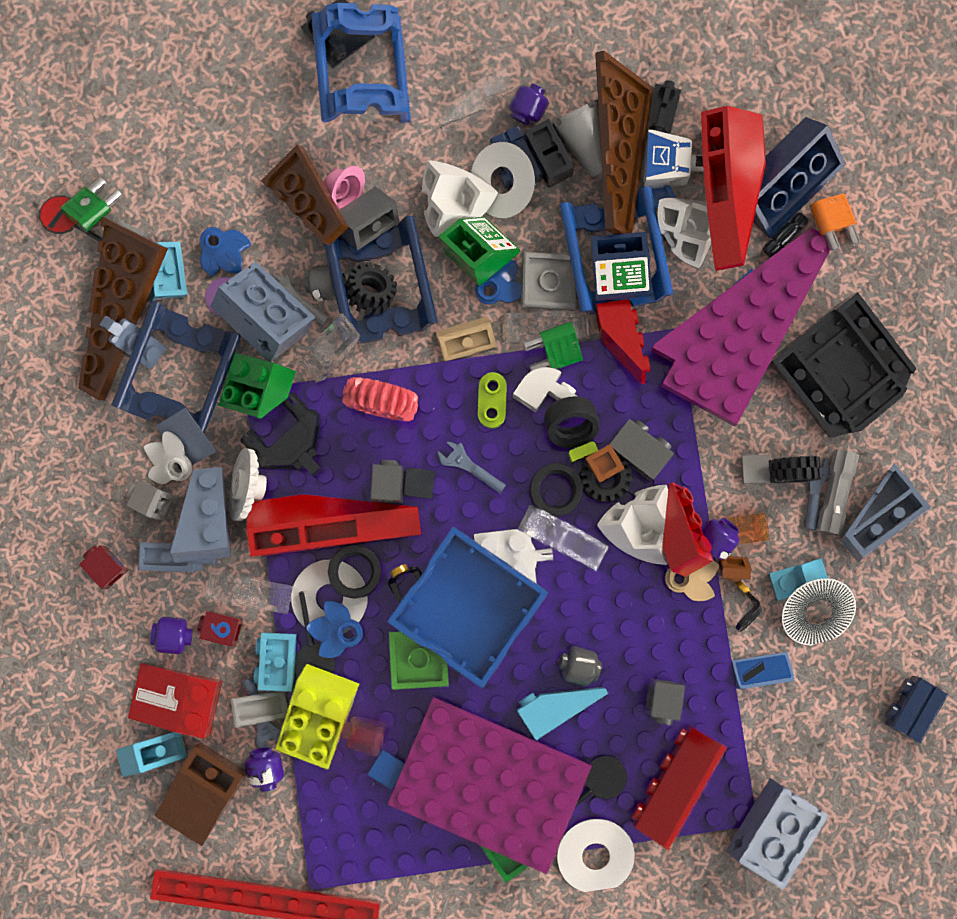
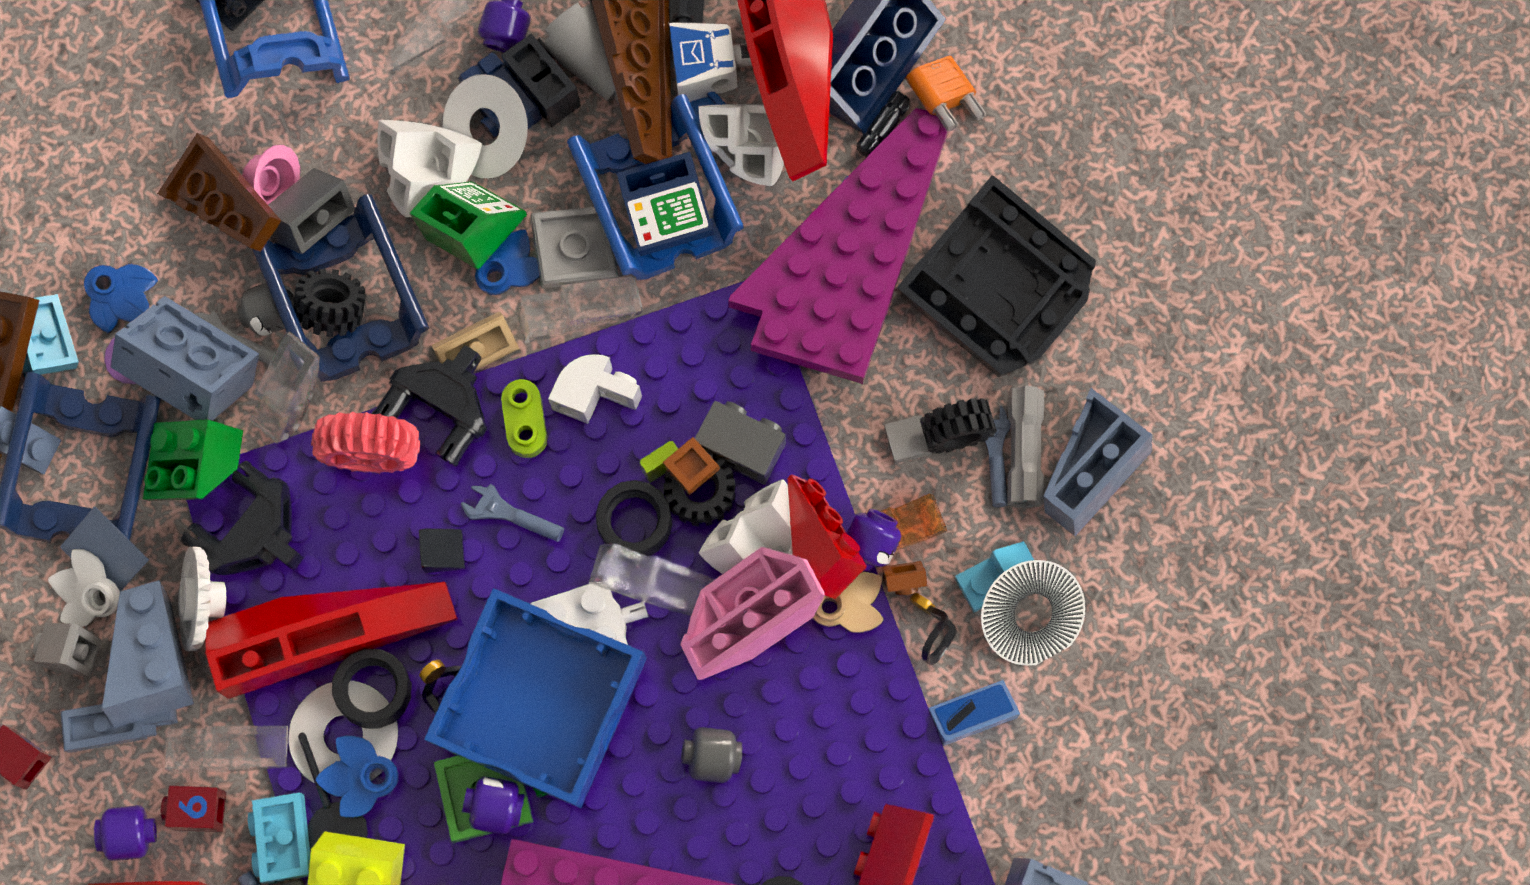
camera: 10 degrees left, 10 degrees down
dark grey brick [371,460,405,504] -> none
medium azure slope [517,687,608,740] -> none
green piece [523,321,583,371] -> none
black tyre [544,396,600,448] -> none
red slope [596,299,650,384] -> none
dark grey brick [645,678,685,725] -> none
dark blue brick [885,676,949,744] -> none
none -> black connector [371,345,487,467]
none -> dark purple head [462,776,525,835]
none -> bright pink wedge [680,547,825,680]

